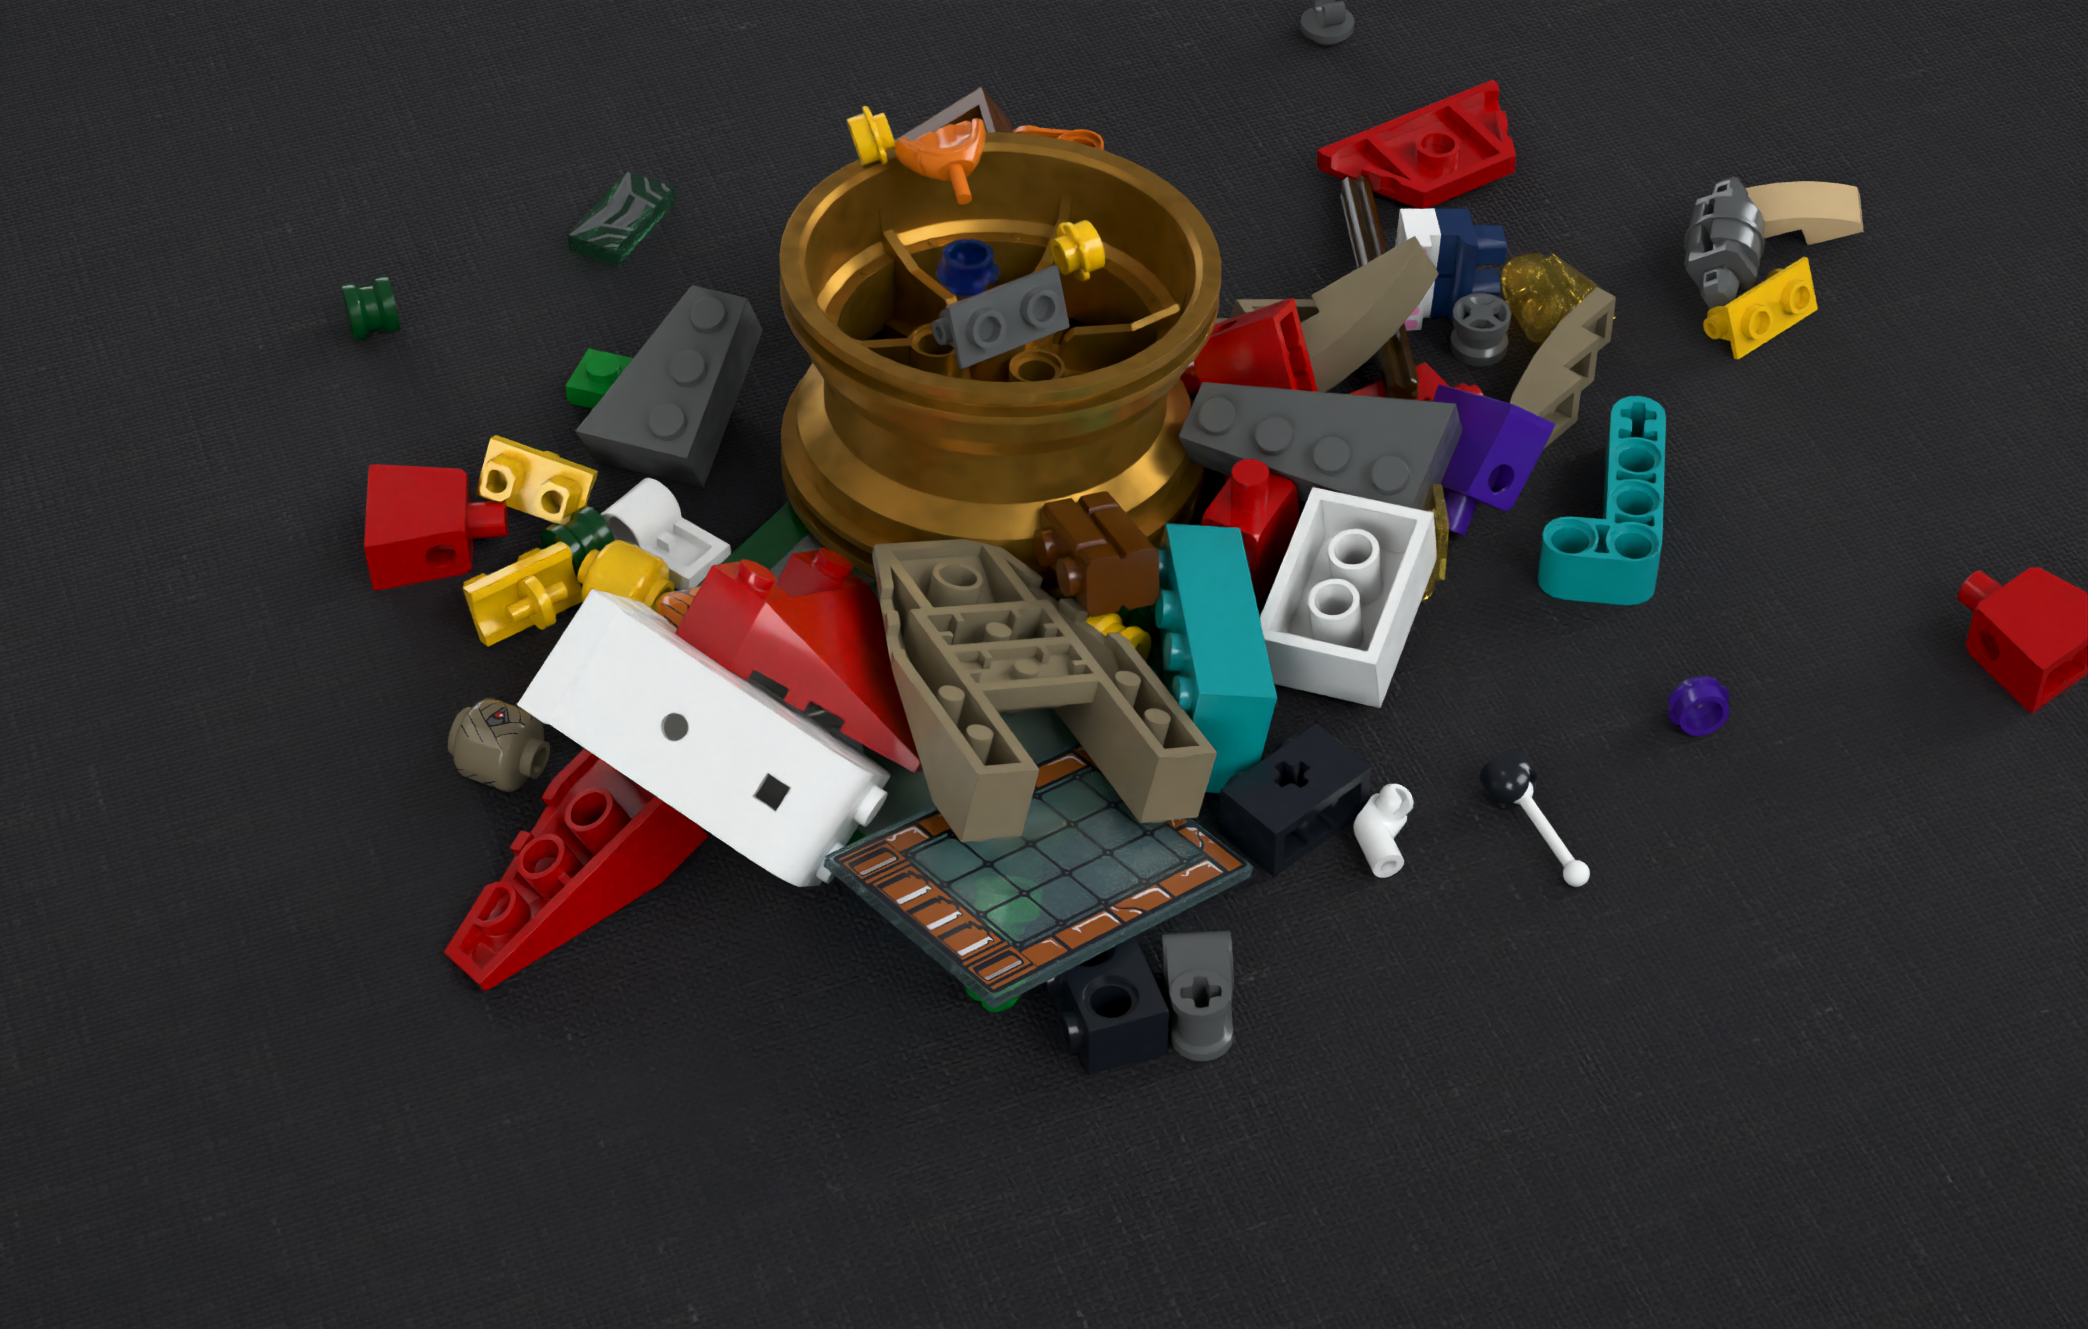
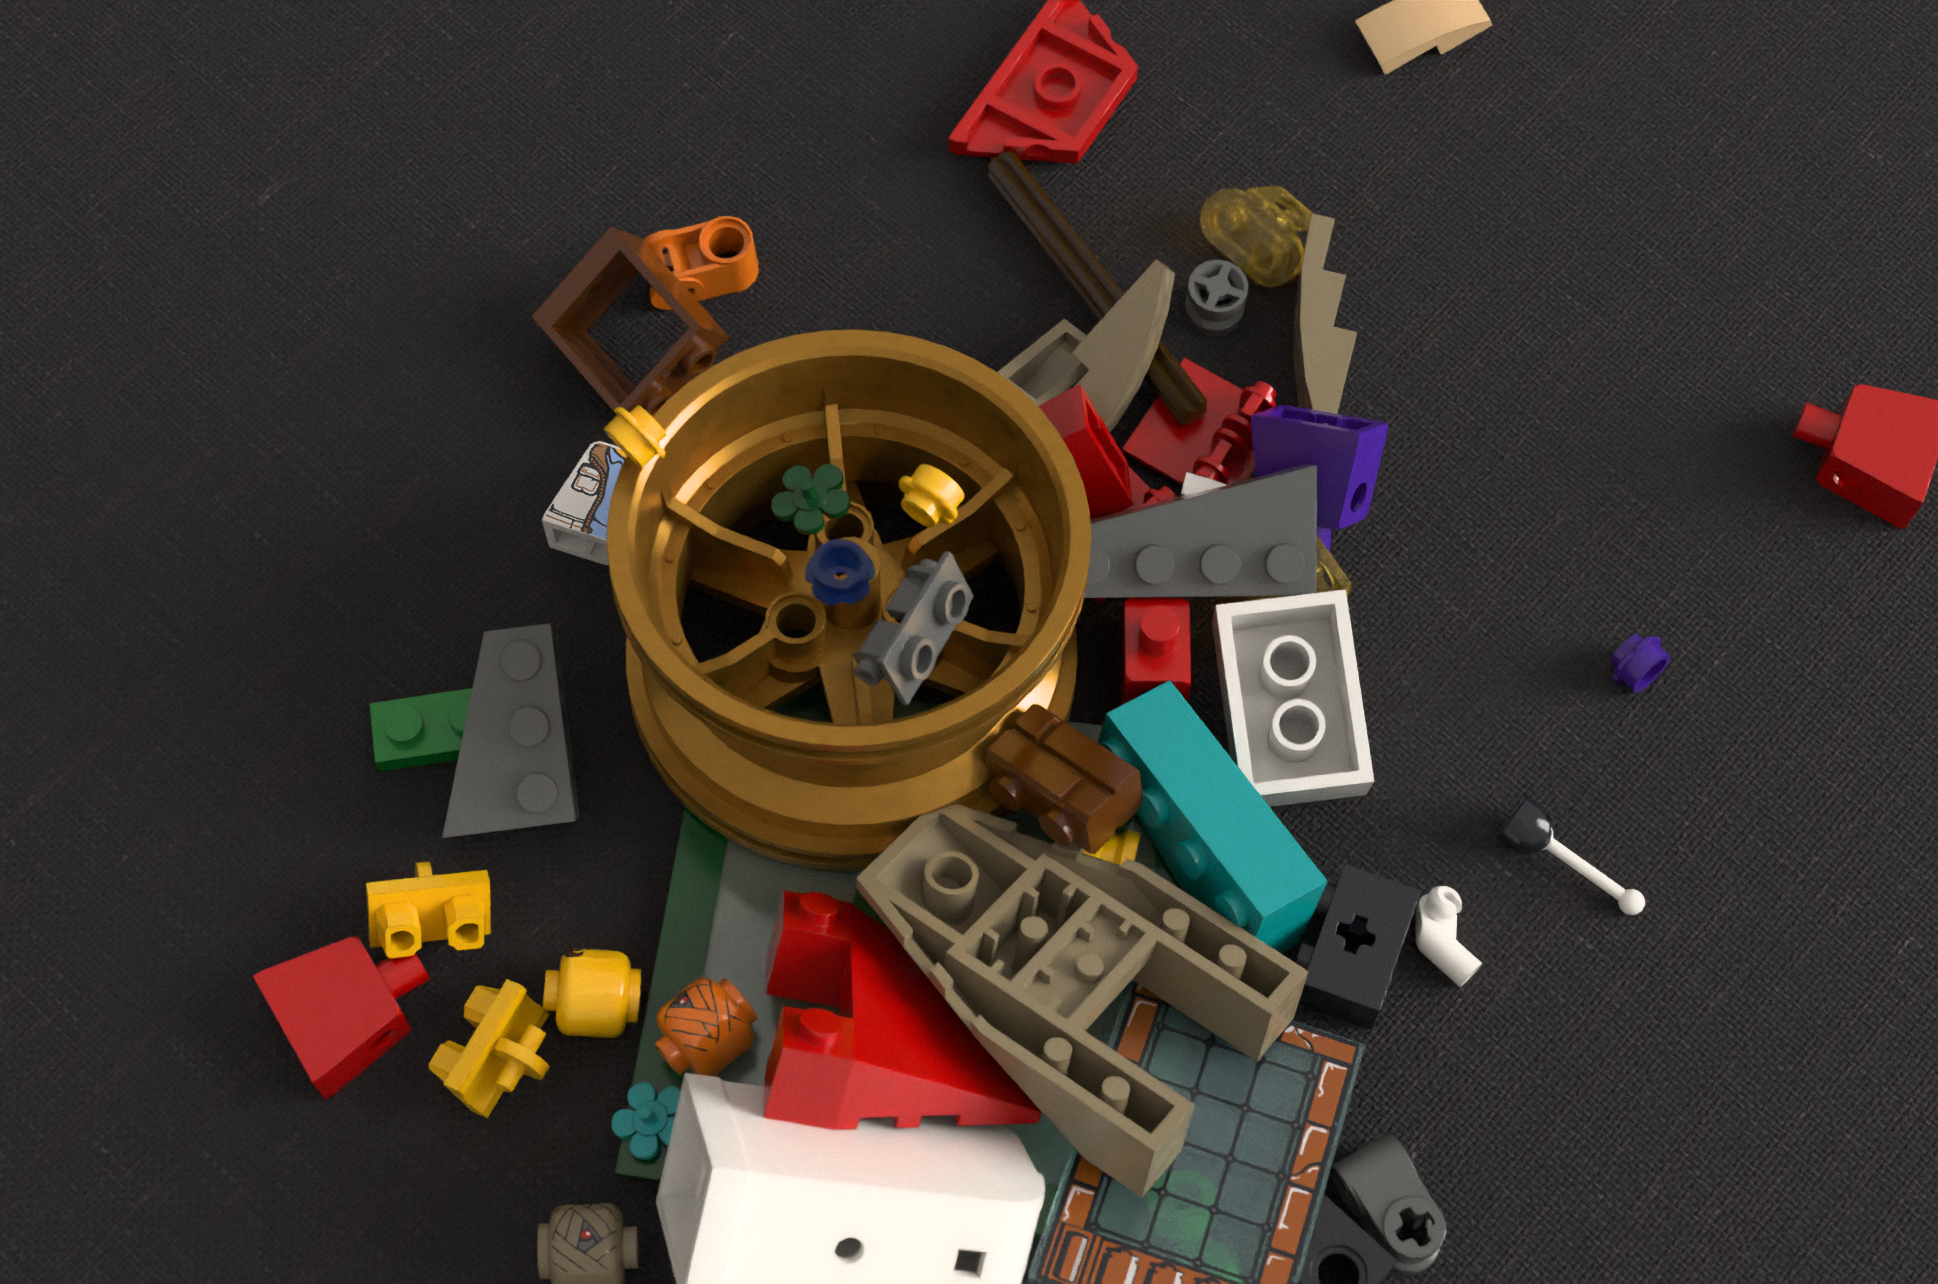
camera: 30 degrees left, 20 degrees up
dark green wheel [341,275,400,342] -> none
dark green wheel [540,505,615,577] -> none
clear green tile [567,171,676,267] -> none
white plate [600,478,731,590] -> none
orange piece [894,118,986,205] -> none
dark blue hips [1395,209,1507,331] -> none
teal beam [1537,396,1666,605] -> none
dark grey piece [1684,176,1765,309] -> none
yellow hinge [1703,257,1818,360] -> none
none -> dark green plant [771,464,851,535]

